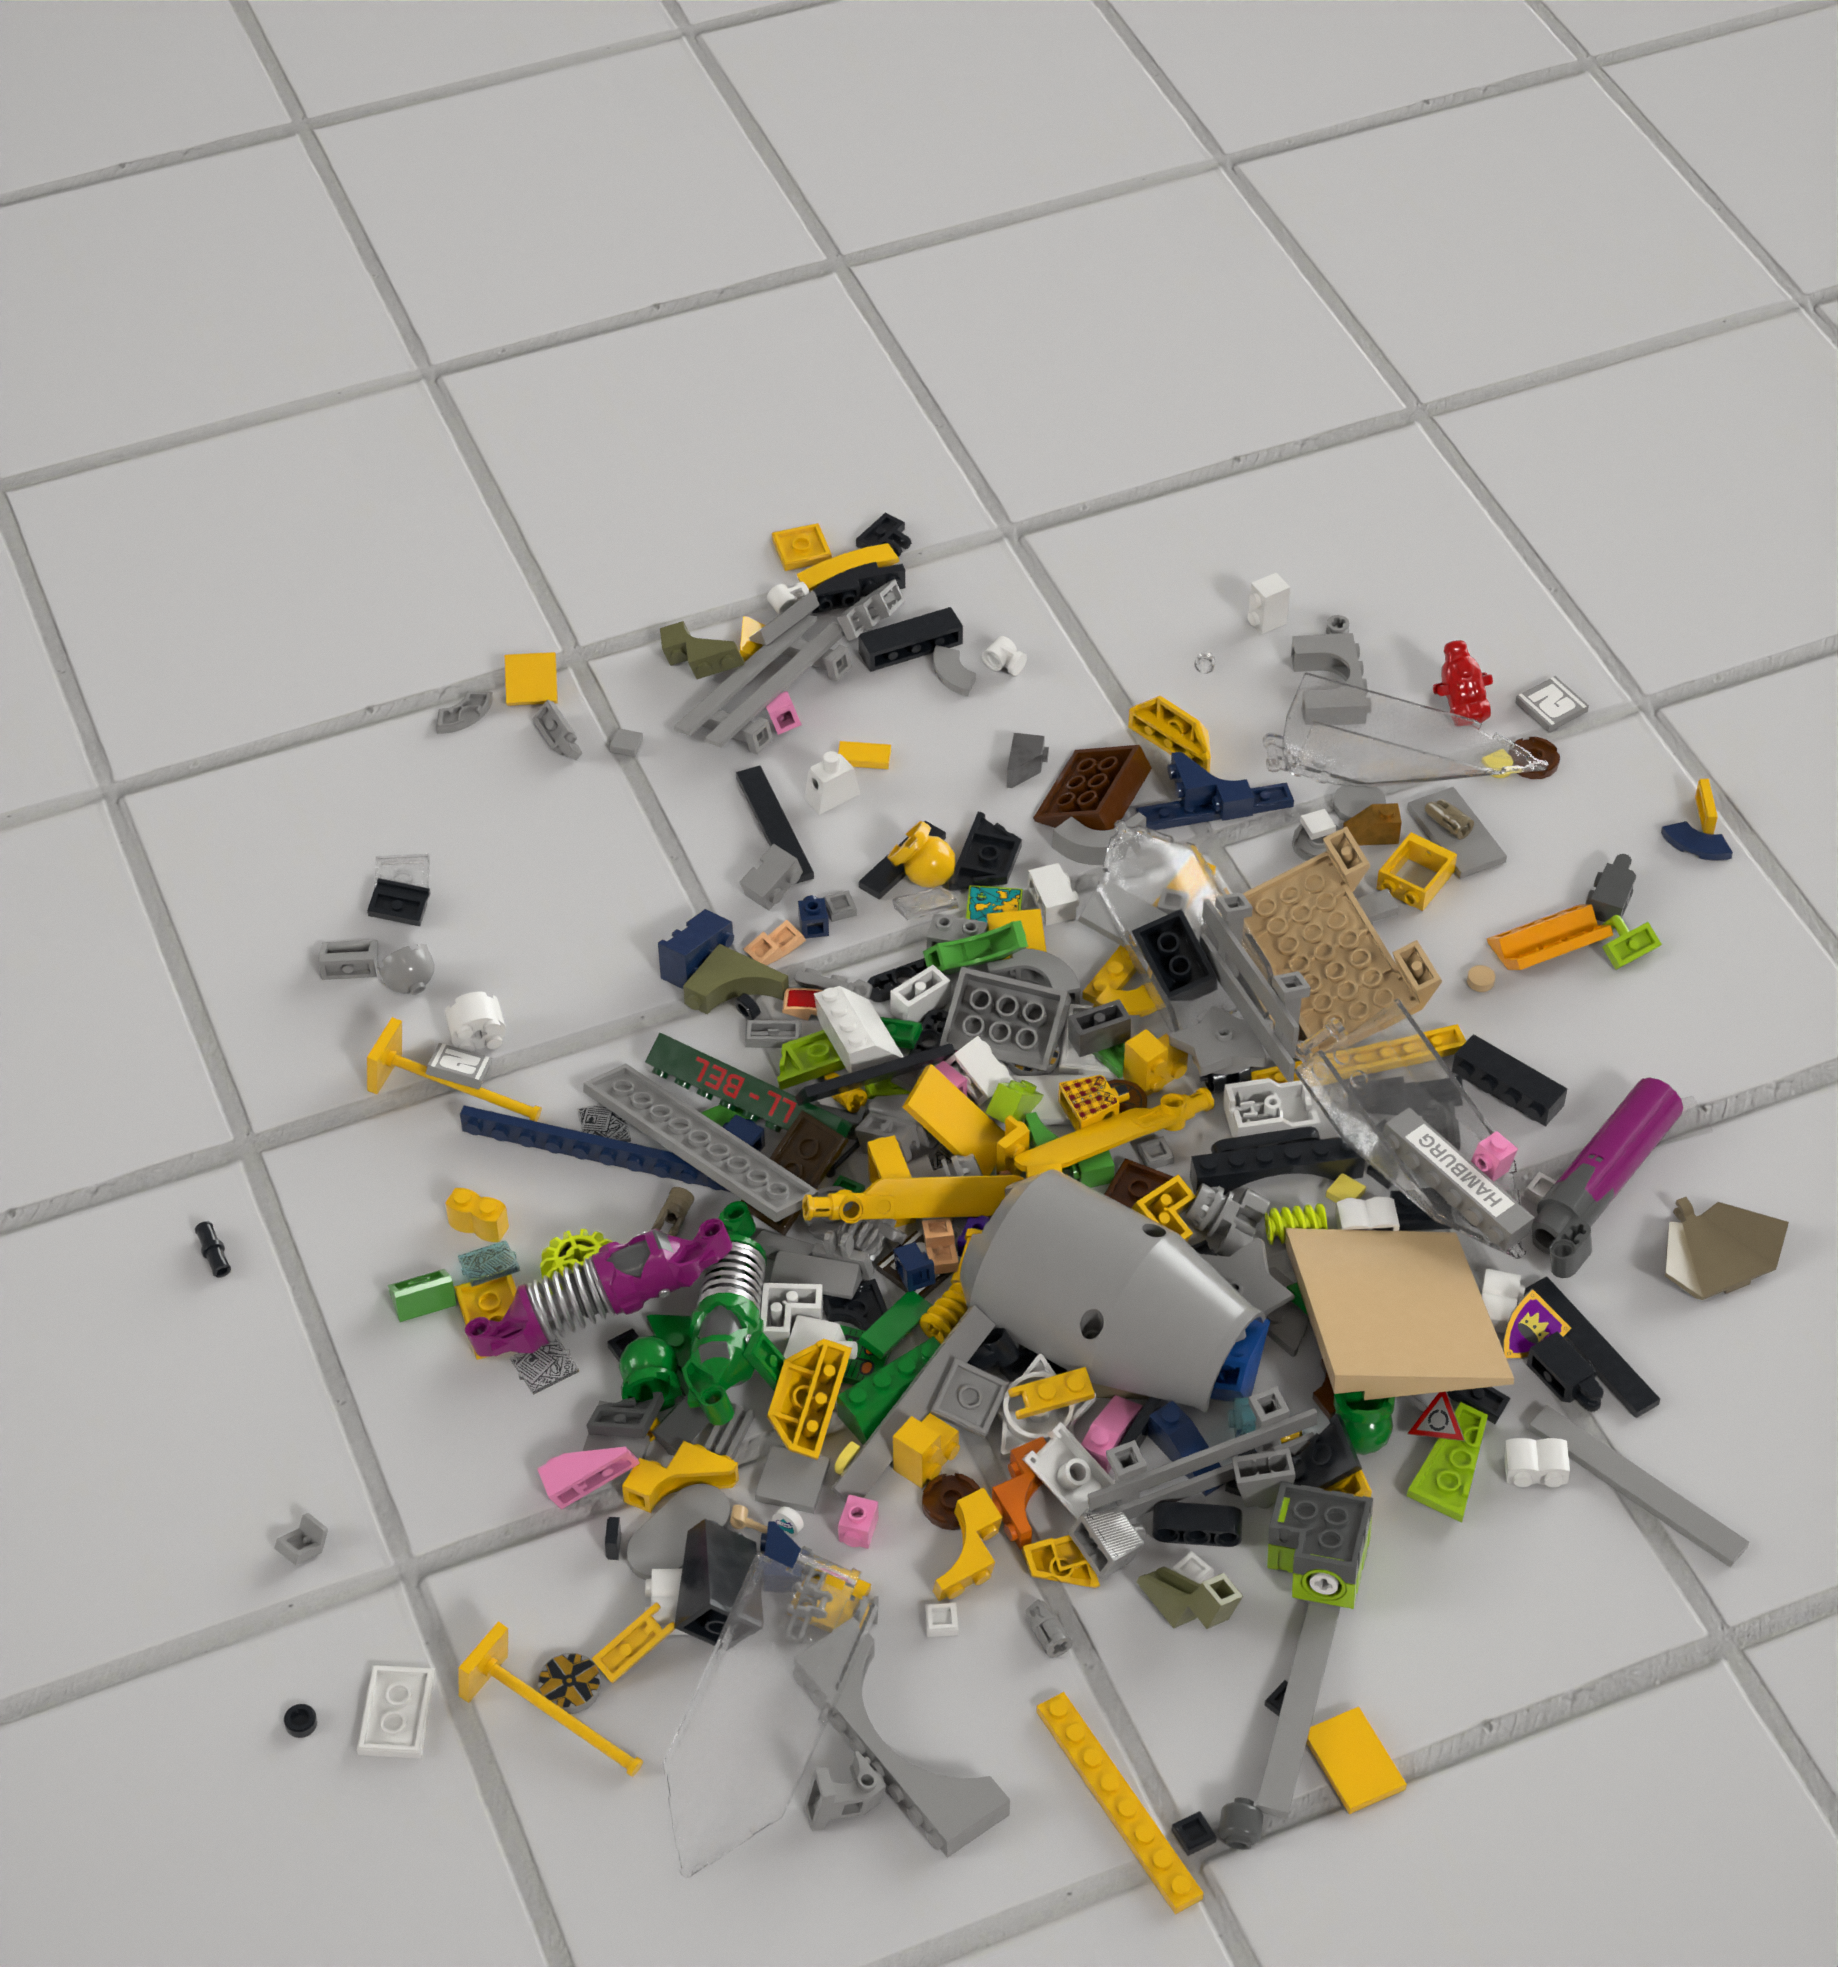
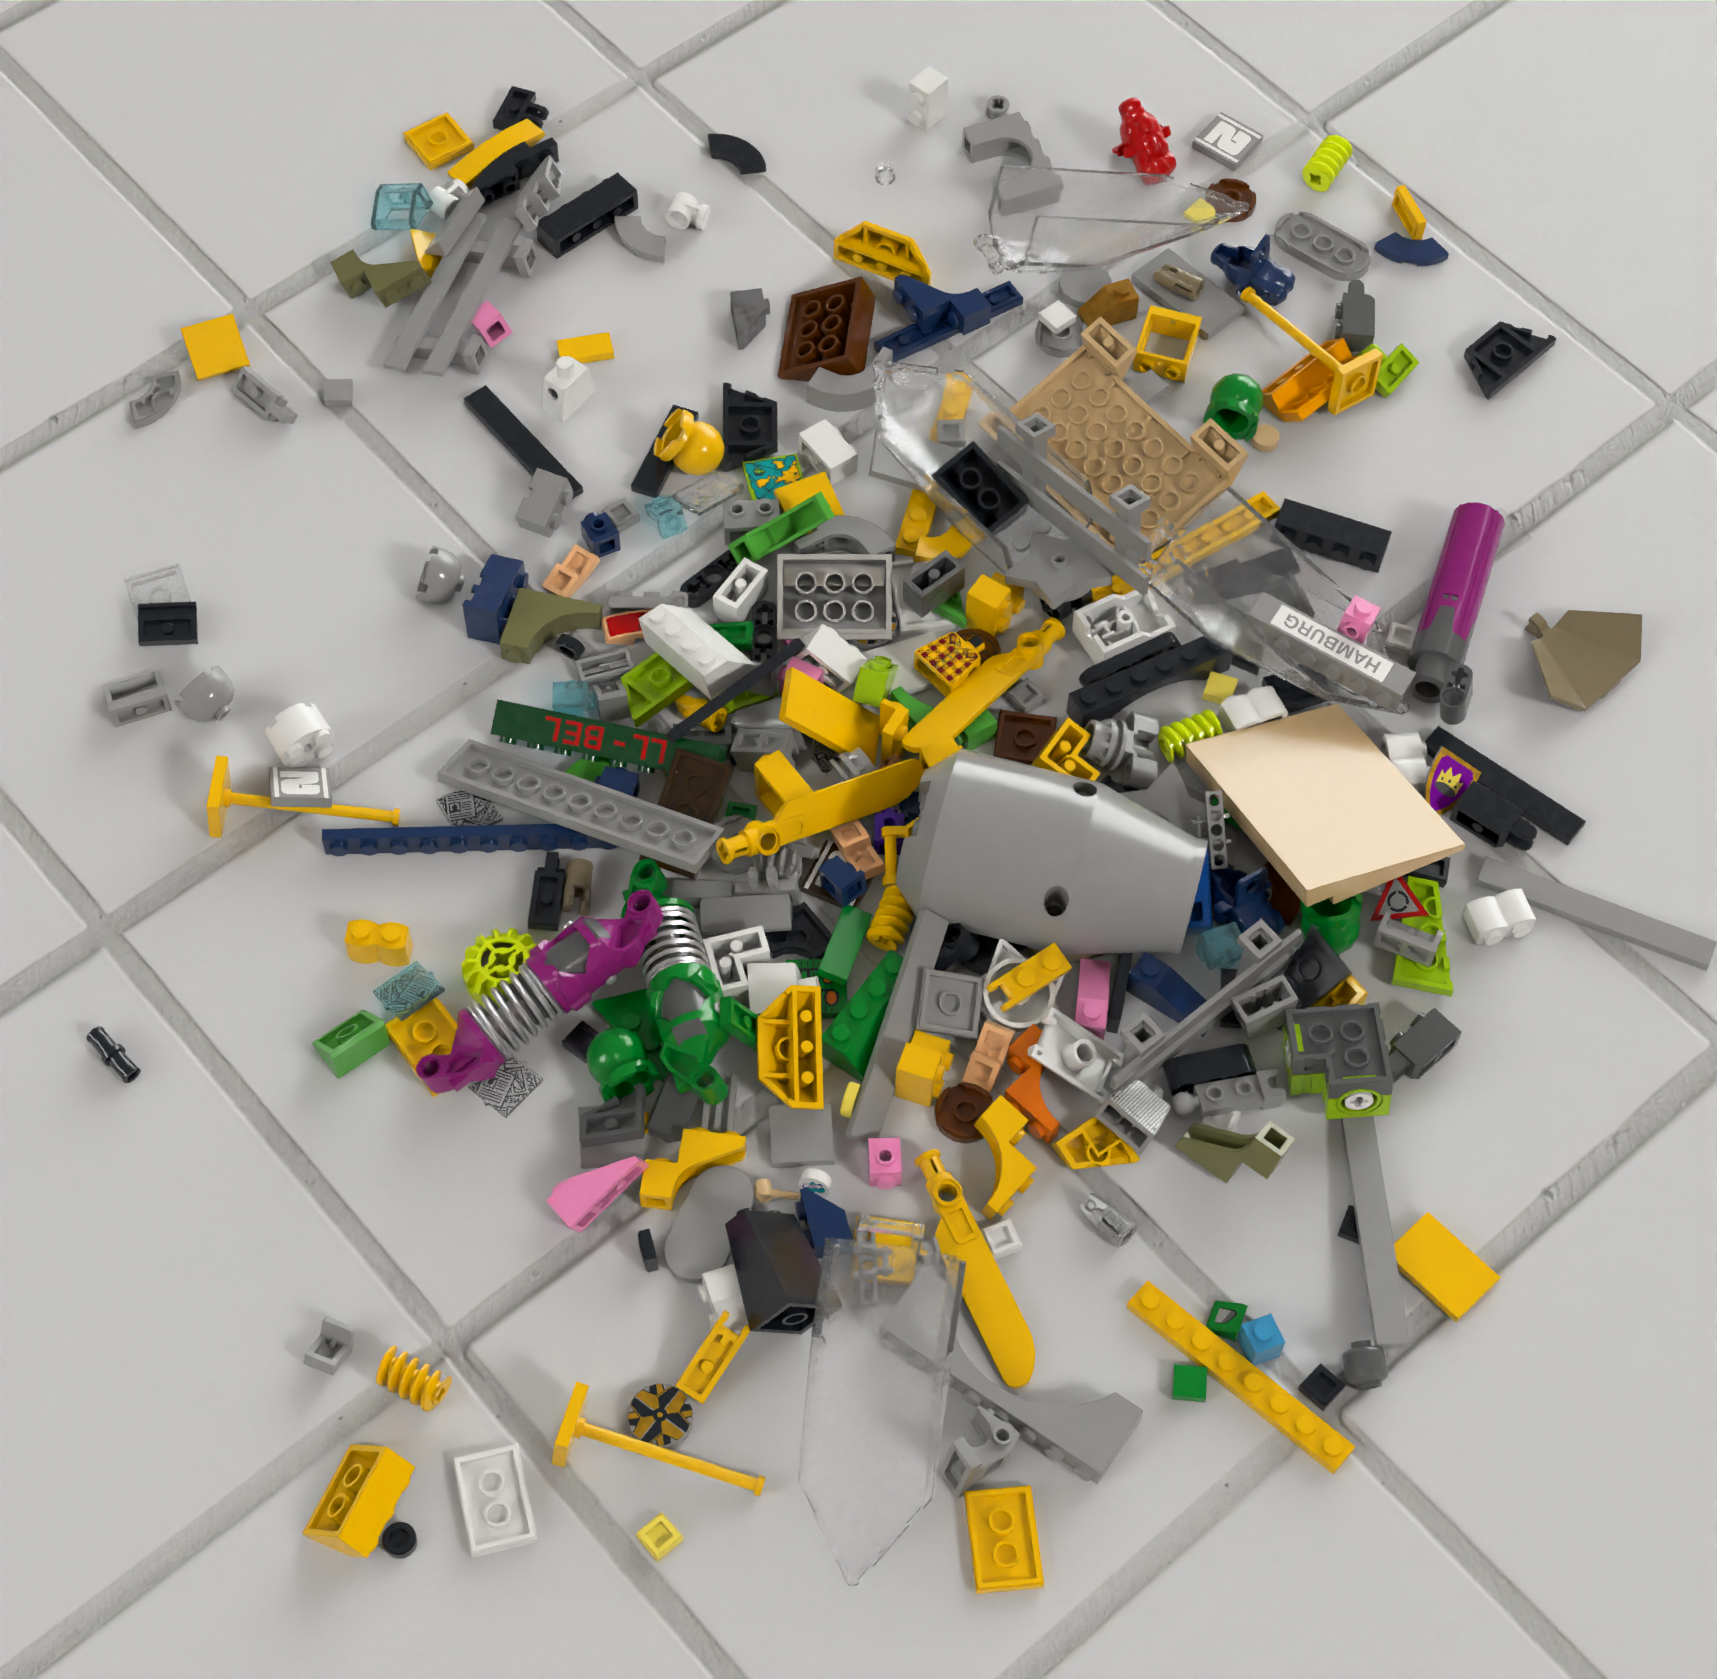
camera: 20 degrees left, 10 degrees up
none -> yellow slope [302,1444,415,1558]
none -> clear light blue tile [371,183,433,230]
none -> yellow piece [376,1345,452,1412]
none -> light grey cylinder [416,545,465,604]
none -> black hinge [528,851,566,931]
none -> clear light blue brick [552,680,595,718]
none -> light grey slope [592,679,629,722]
none -> light yellow tile [635,1512,684,1562]
none -> clear light blue bracket [644,495,688,539]
none -> black tile [708,133,766,175]
none -> yellow piece [914,1149,1036,1389]
none -> light nougat slope [962,1020,1016,1093]
none -> yellow tile [964,1485,1044,1594]
none -> light grey plate [1171,1069,1286,1118]
none -> green tile [1172,1364,1207,1403]
none -> light grey piece [1191,790,1232,870]
none -> green tile [1203,373,1264,442]
none -> green slope [1206,1300,1248,1342]
none -> dark blue piece [1210,234,1296,306]
none -> dark blue piece [1210,860,1286,936]
none -> dark azure brick [1237,1313,1285,1366]
none -> yellow tile [1240,287,1383,416]
none -> light grey tile [1274,212,1371,281]
none -> neon yellow piece [1302,135,1353,192]
none -> light grey hinge [1372,910,1444,967]
none -> dark grey hinge [1389,1007,1462,1083]
none -> black wing [1464,321,1557,400]

